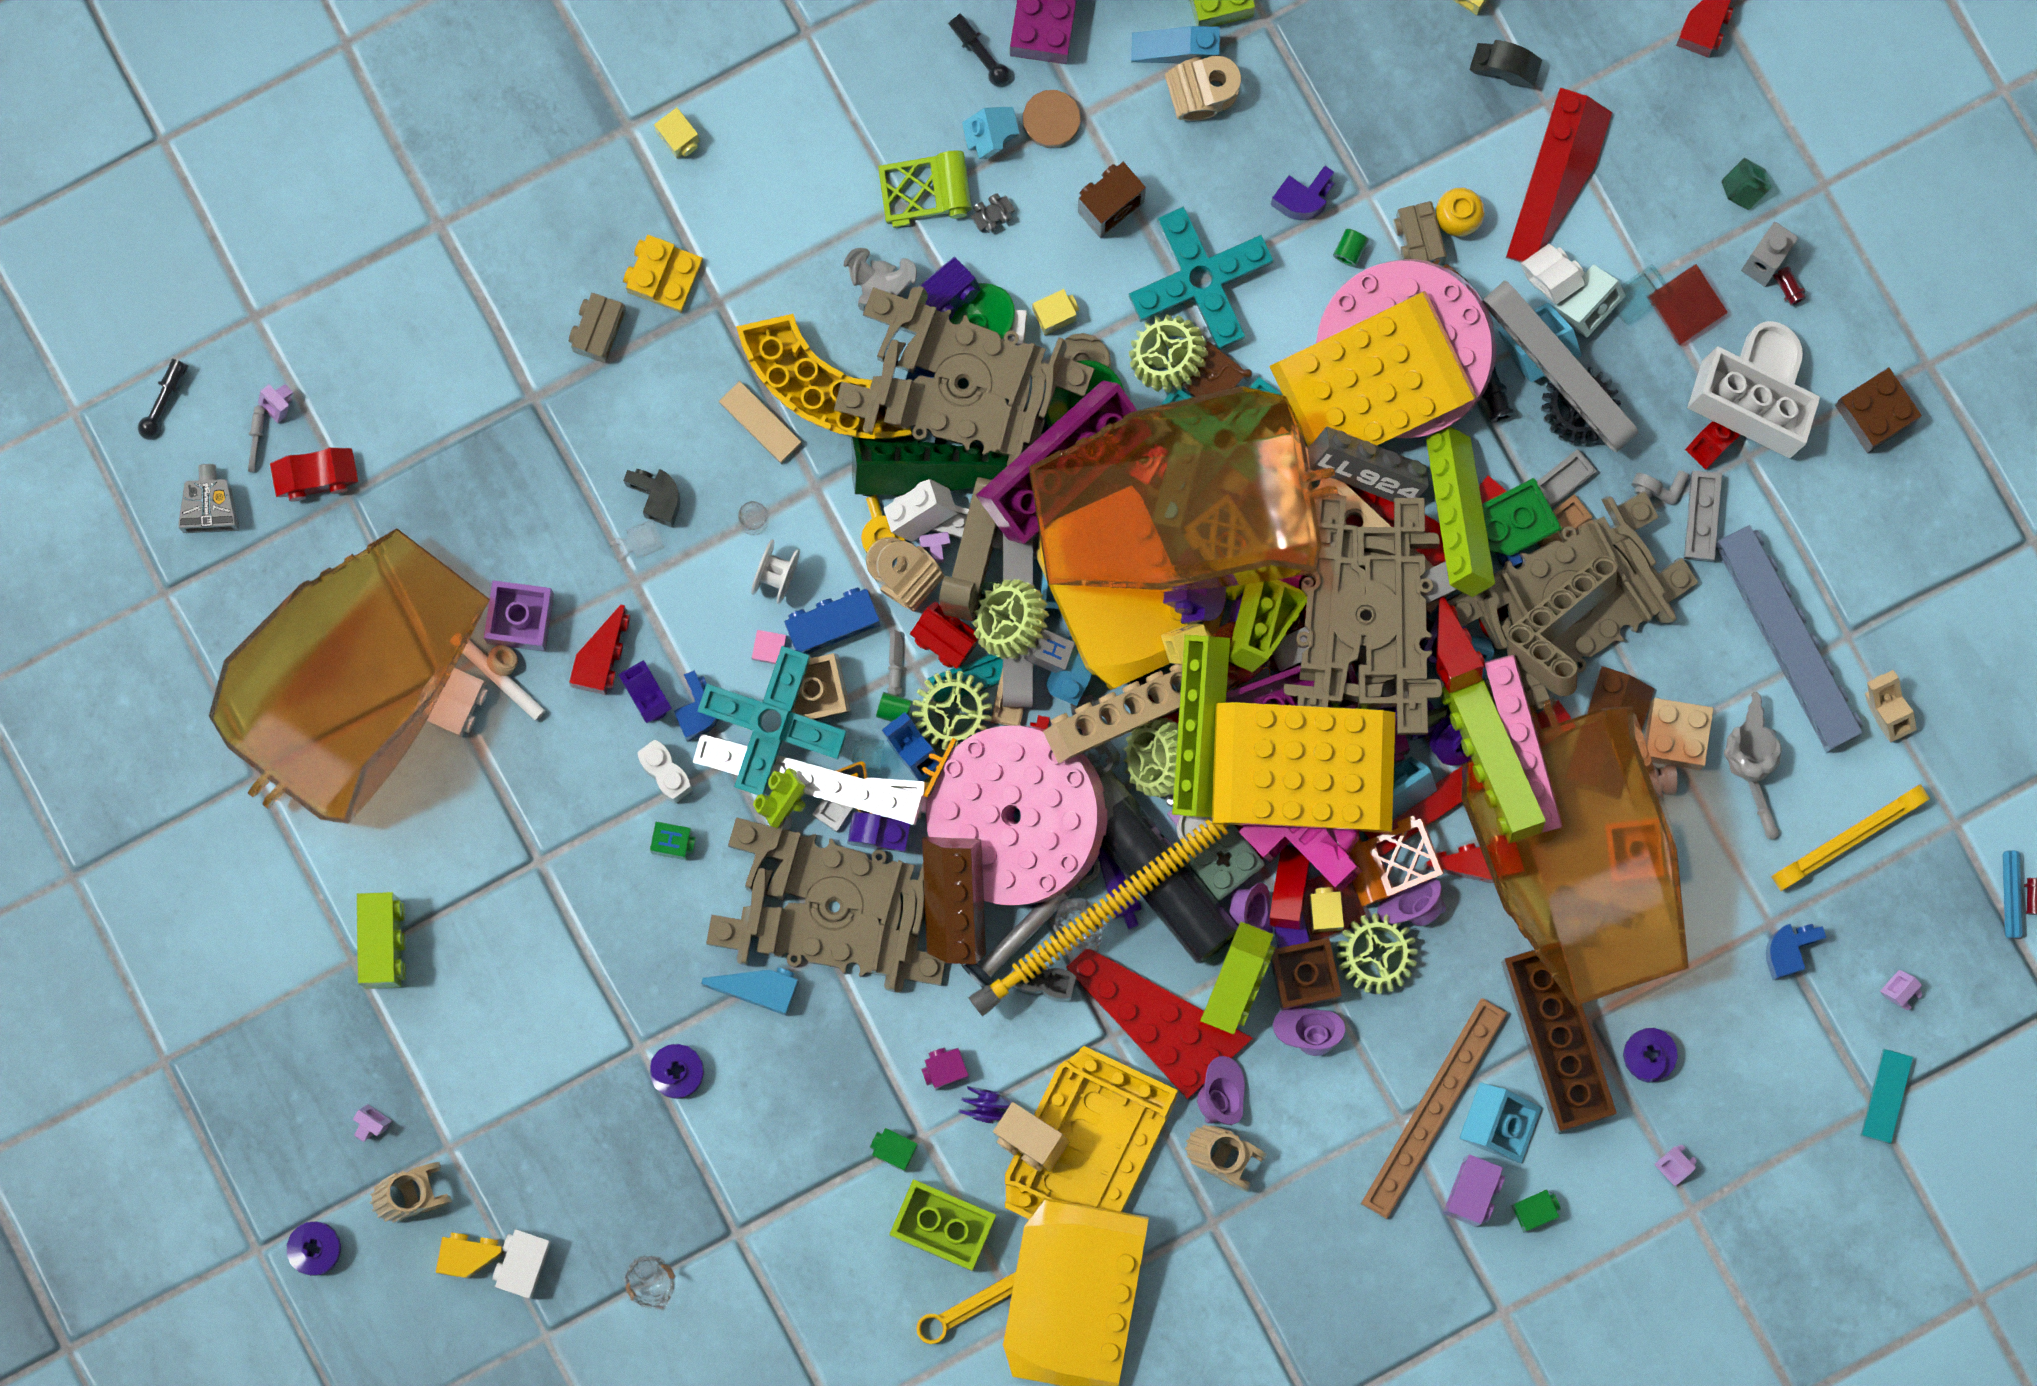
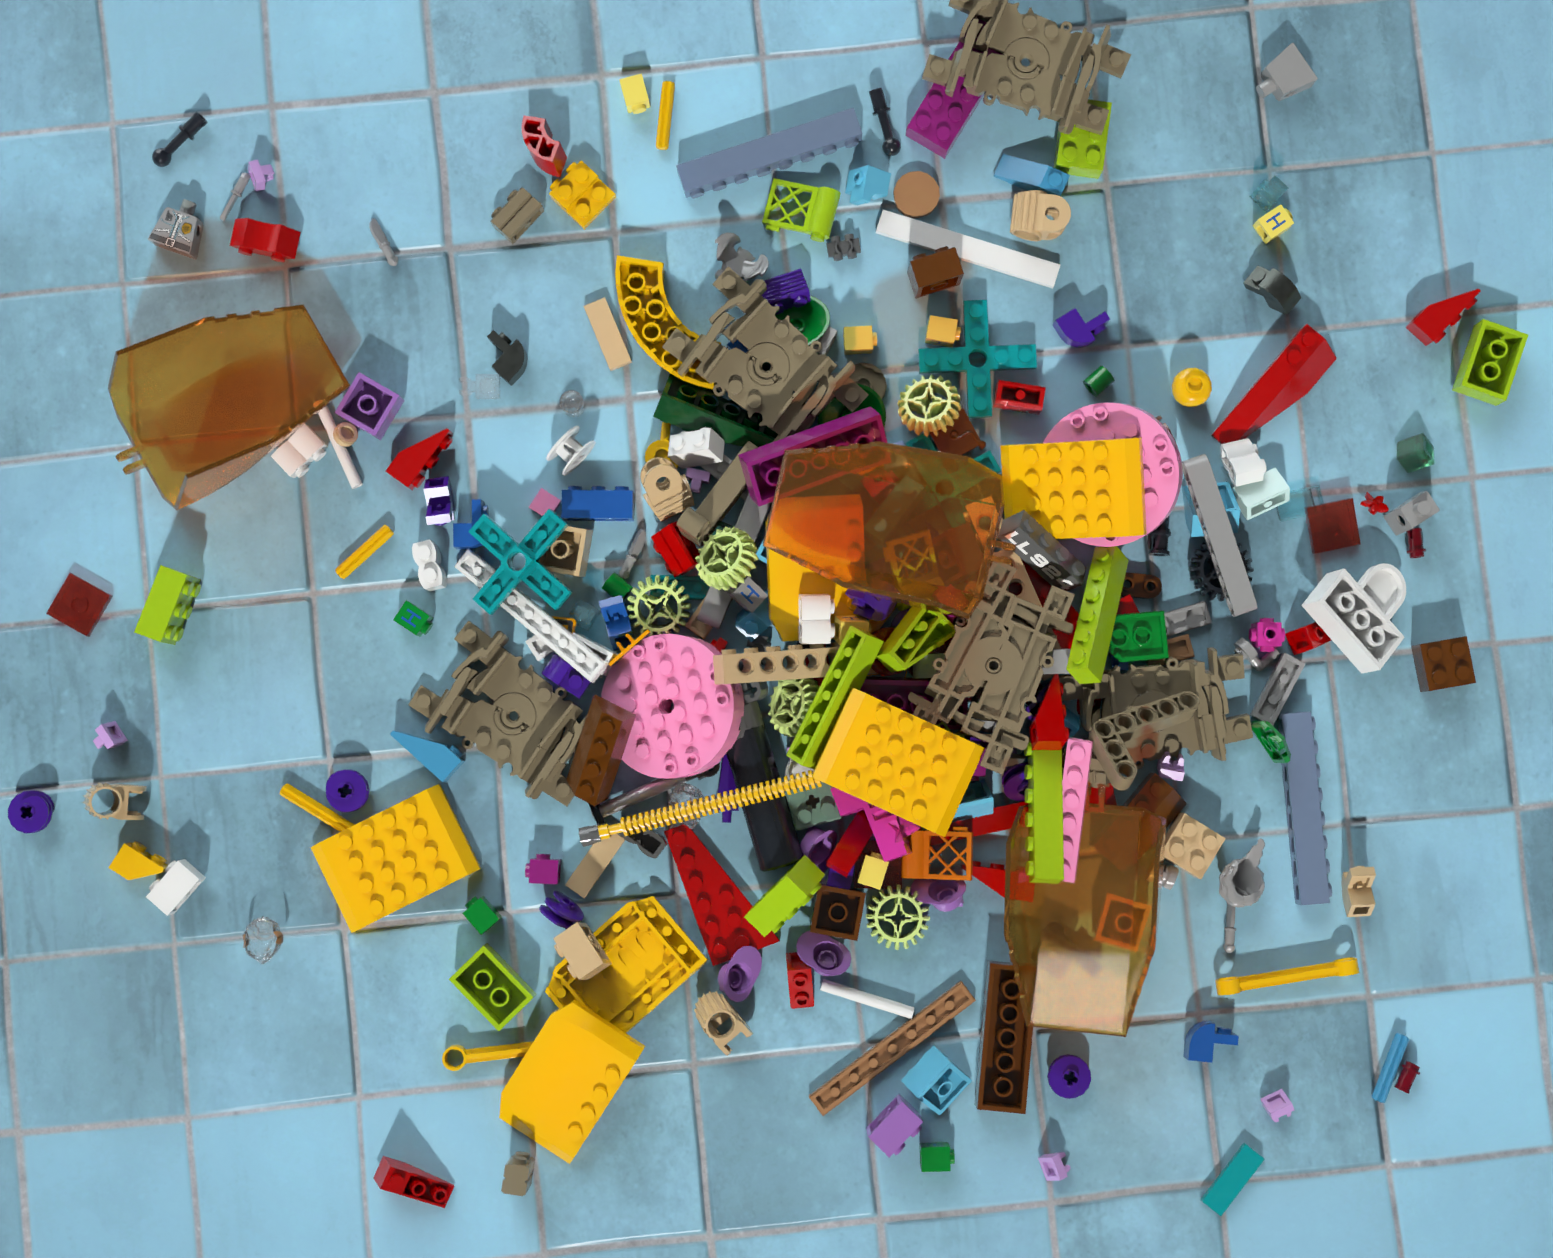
camera: 25 degrees right, 5 degrees up
lime hips [753,767,806,828] -> none
dark tan brick [1393,201,1447,264] -> none
none -> clear red tile [46,573,113,637]
none -> yellow axle [279,784,355,832]
none -> yellow slope [310,784,481,933]
none -> yellow axle [335,525,394,579]
none -> light grey piece [369,218,398,266]
none -> red brick [522,115,567,177]
none -> tan tile [565,834,625,899]
none -> yellow axle [656,81,675,150]
none -> sand blue brick [676,108,862,199]
none -> red bracket [786,952,814,1009]
none -> white brick [798,594,835,644]
none -> white piece [820,979,914,1019]
none -> white tile [876,209,1060,289]
none -> light yellow brick [925,315,961,347]
none -> red brick [993,380,1046,415]
none -> reddish brown plate [1121,572,1162,599]
none -> lavender tile [1157,752,1185,781]
none -> dark pink brick [1249,618,1285,652]
none -> green tile [1251,721,1291,763]
none -> red plant [1360,492,1389,515]
none -> lime brick [1452,319,1528,406]

